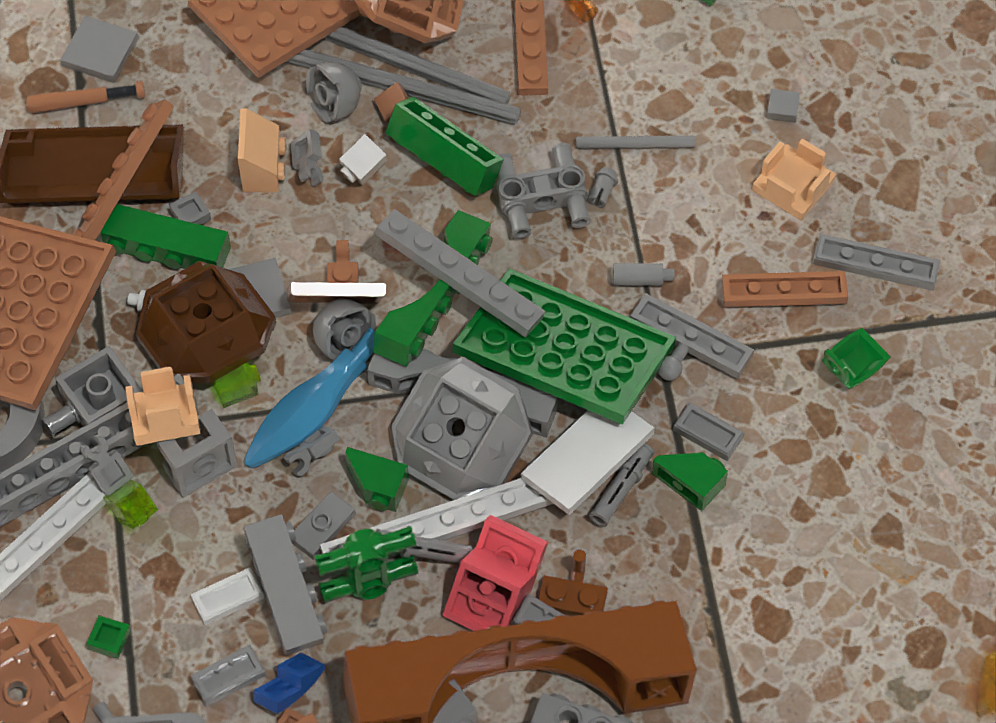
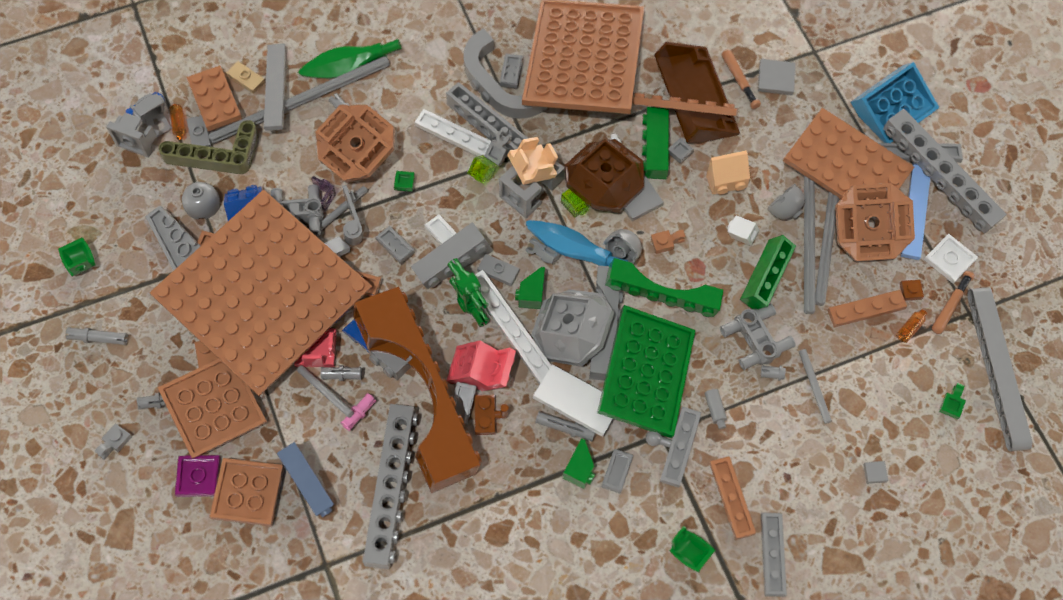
camera: 75 degrees right, 5 degrees up
light grey brick [42,346,142,436] -> none
blue slope [254,652,325,714] -> none
tile [287,282,386,303] -> none
light grey plate [290,129,323,187] -> none
nougat tile [374,82,408,124] -> none
light grey plate [375,209,545,337] -> none
light grey pin [375,529,472,564] -> none
light nougat panel [752,139,836,221] -> none

